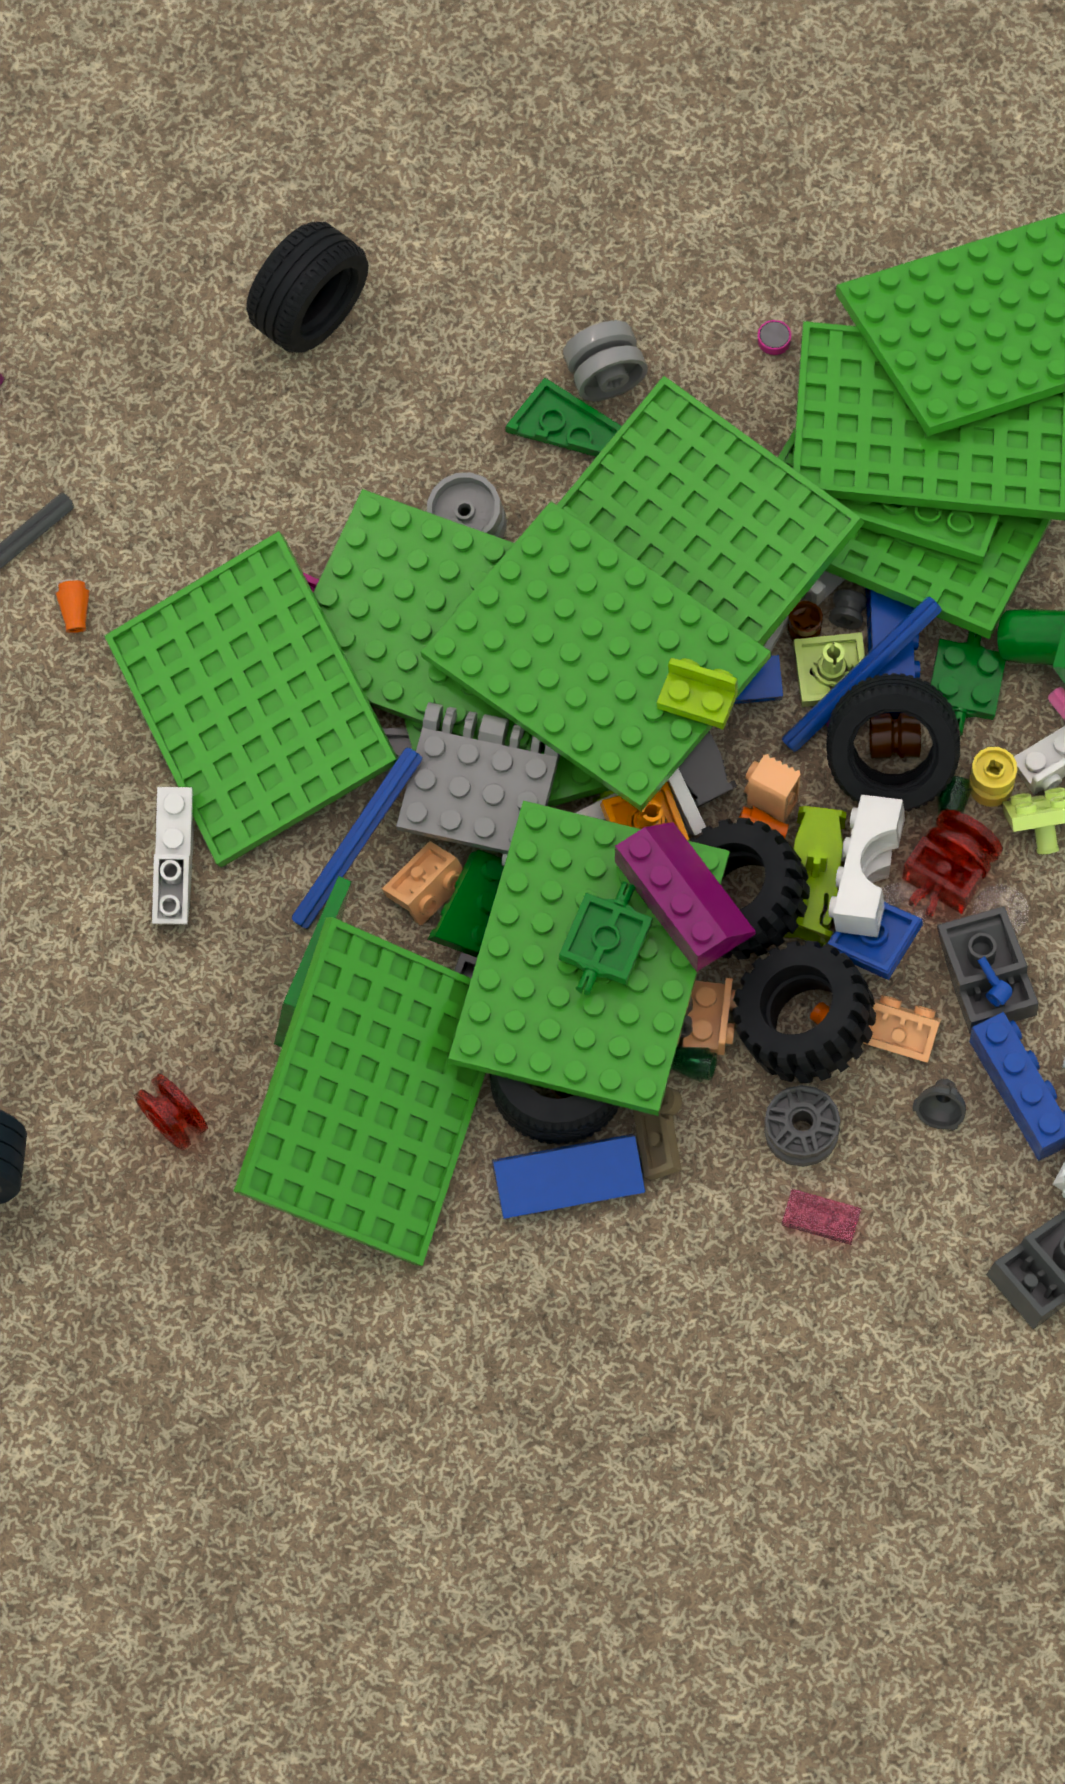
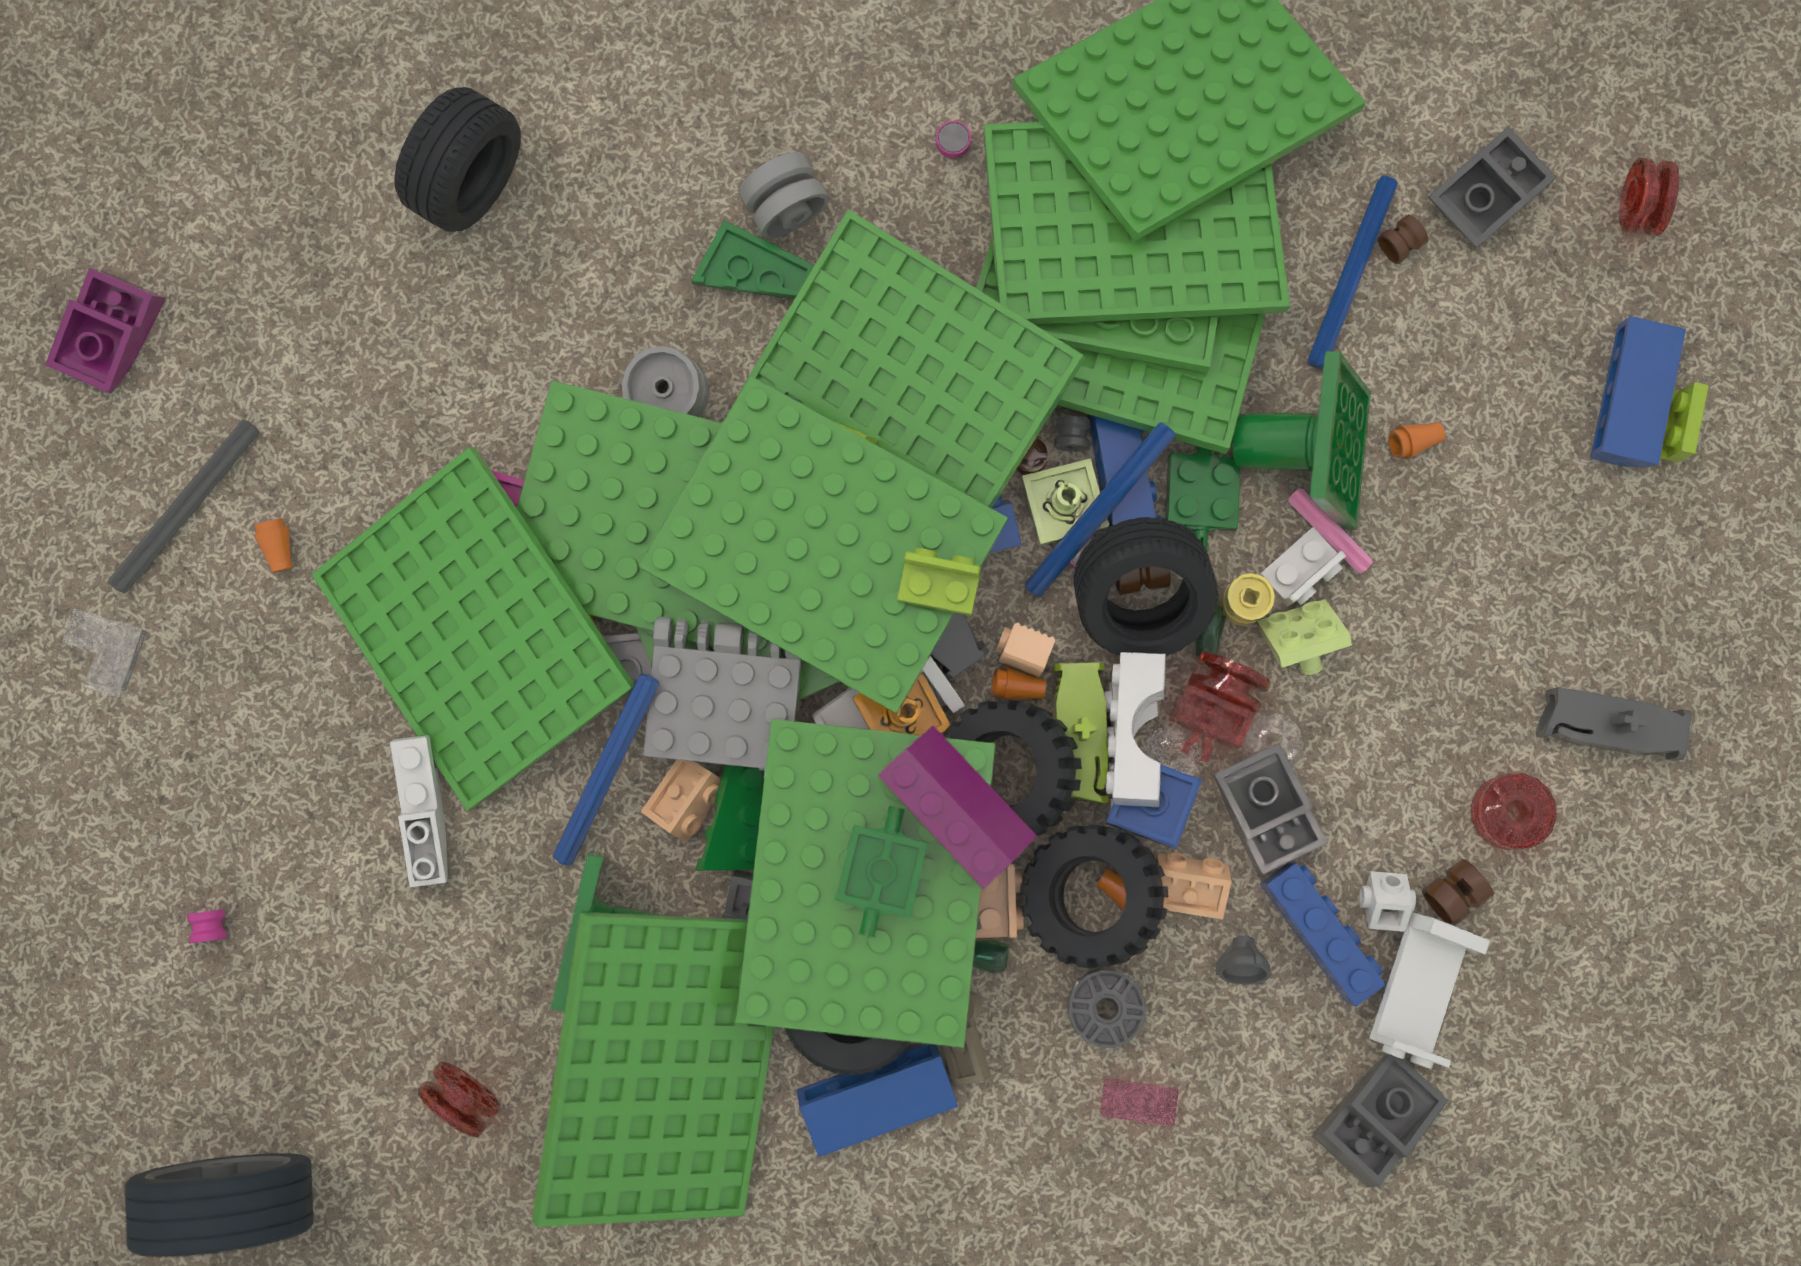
camera: 10 degrees left, 15 degrees up
blue hand [977,956,1012,1007] -> none

